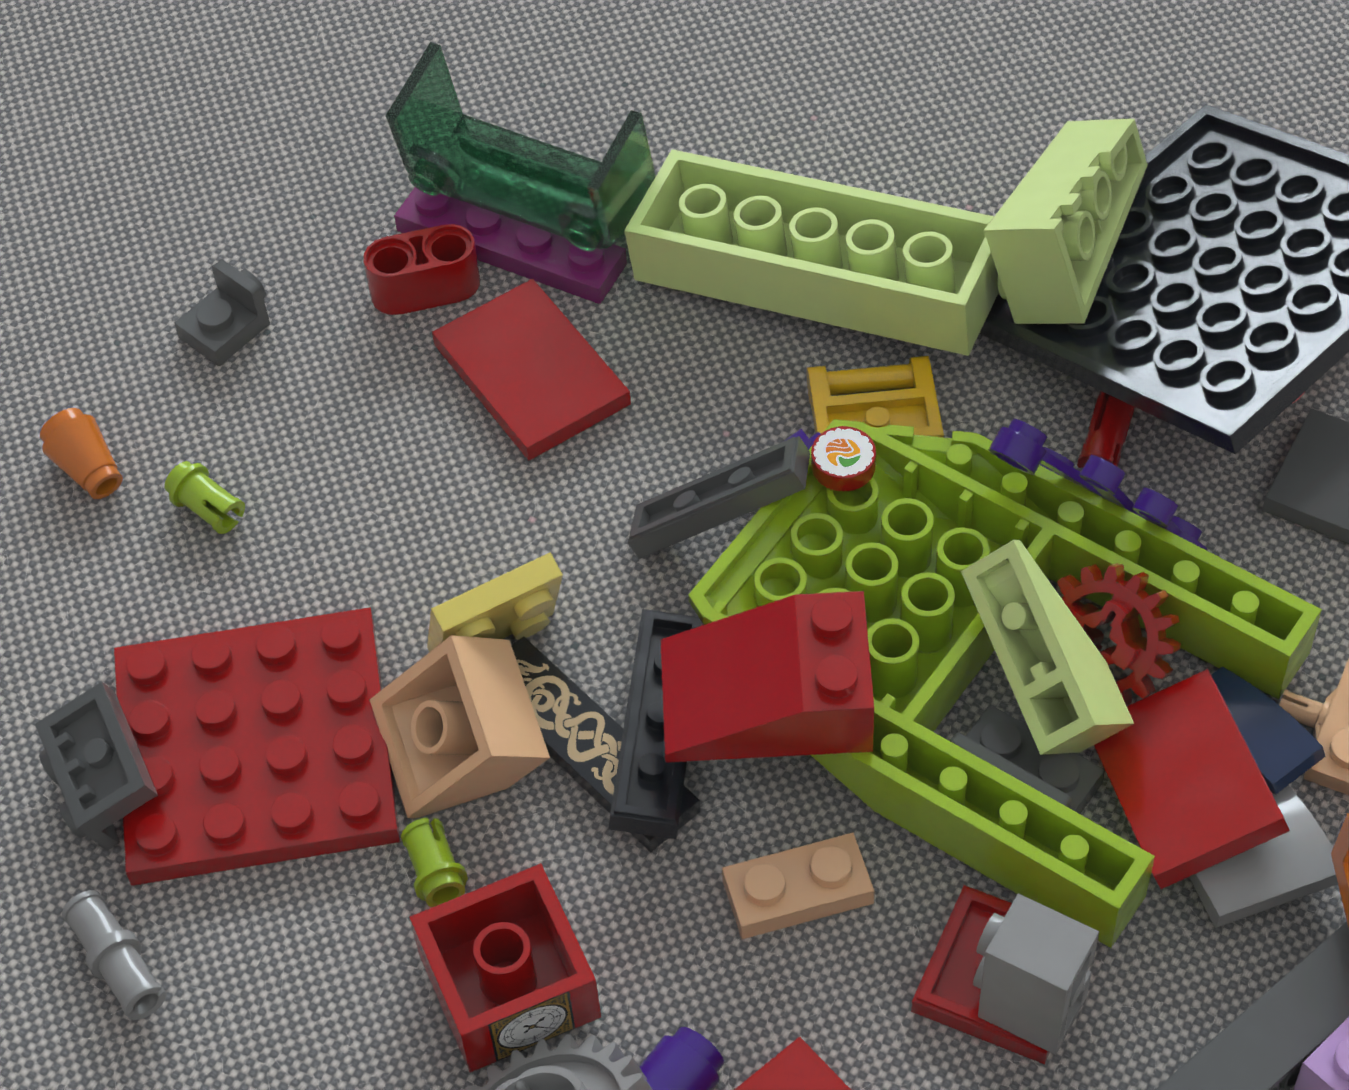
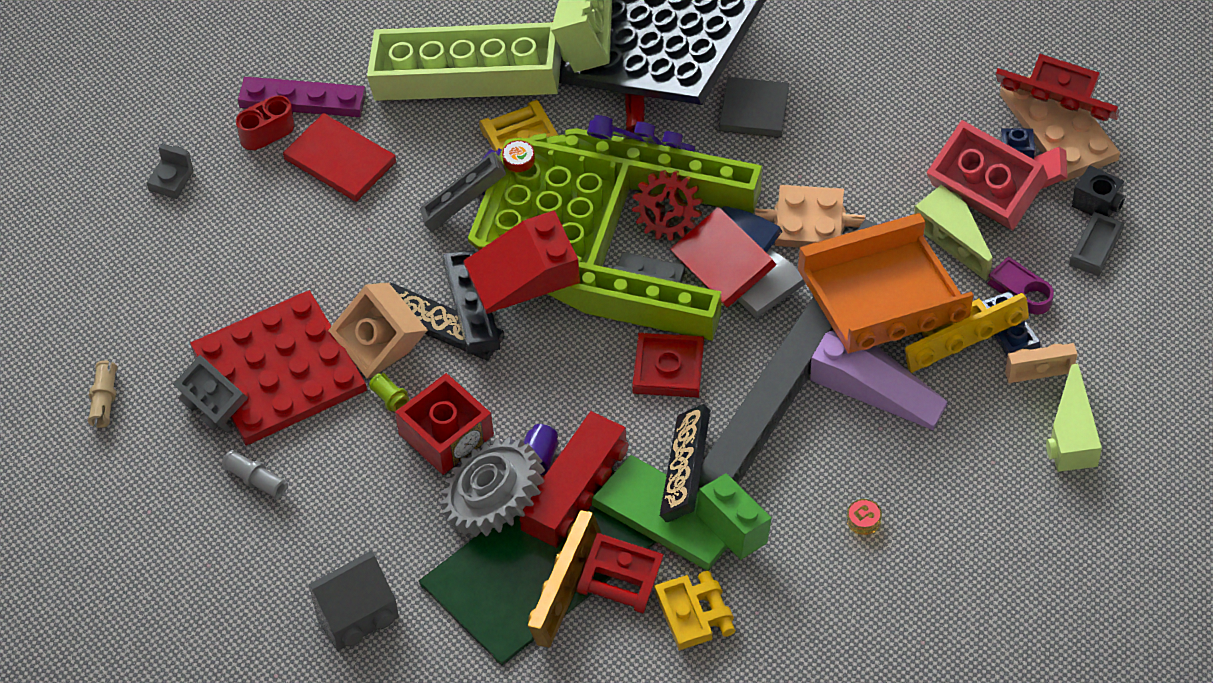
camera: 20 degrees left, 0 degrees up
orange cone [40,408,123,499] -> none
lime pin [164,461,245,534] -> none
clear green windscreen [385,42,656,251] -> none
light yellow plate [427,552,563,652] -> none
light nougat plate [722,833,875,939] -> none
yellowish green slope [961,540,1134,755] -> none
light grey brick [973,893,1099,1055] -> none

